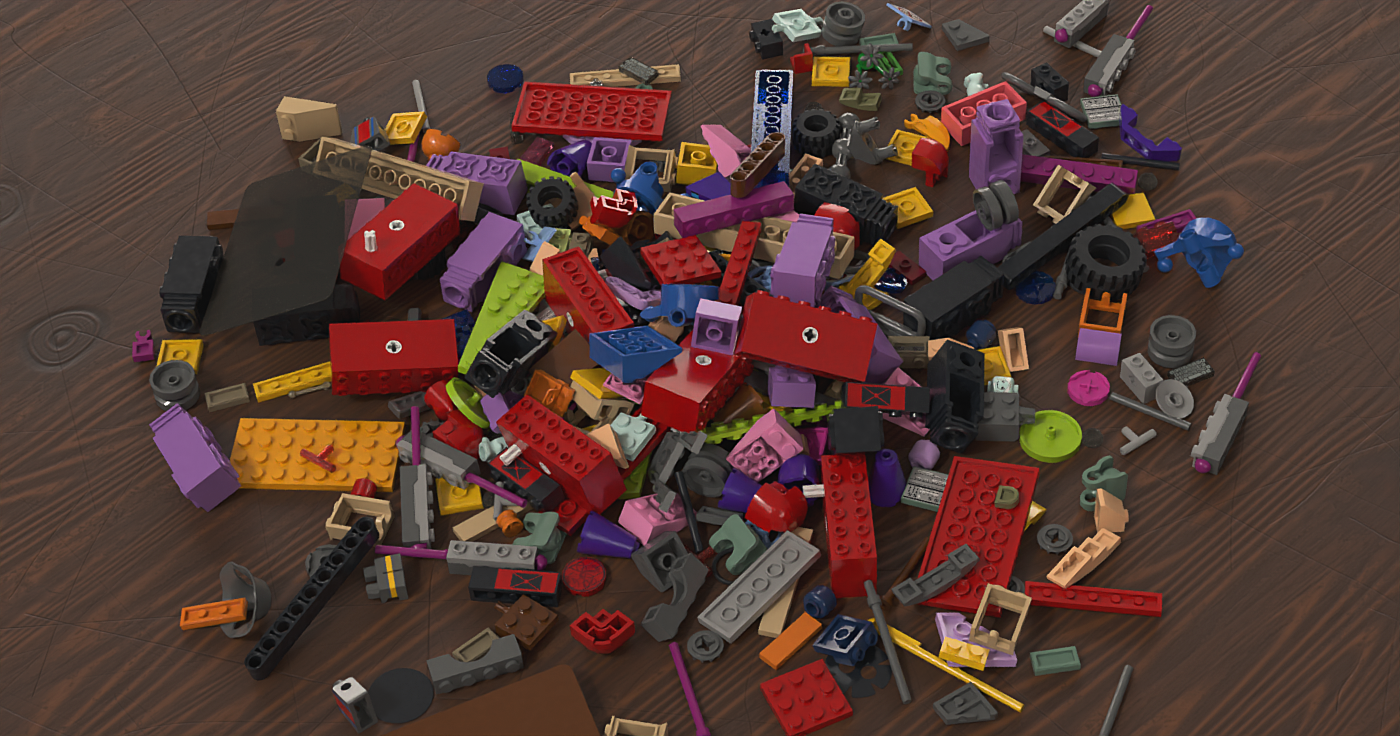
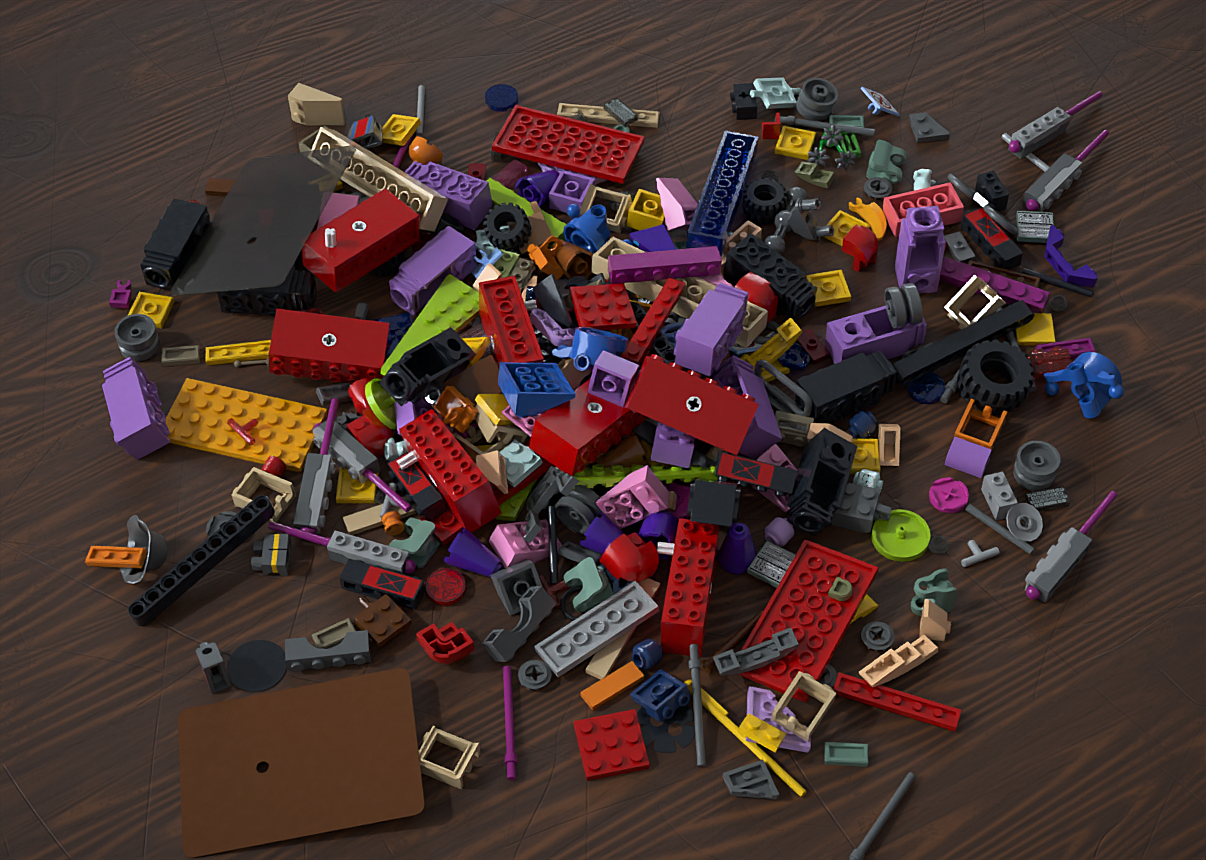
camera: 10 degrees right, 5 degrees up
red brick [590,188,638,228] -> none
reddish brown beam [730,132,785,198] -> none

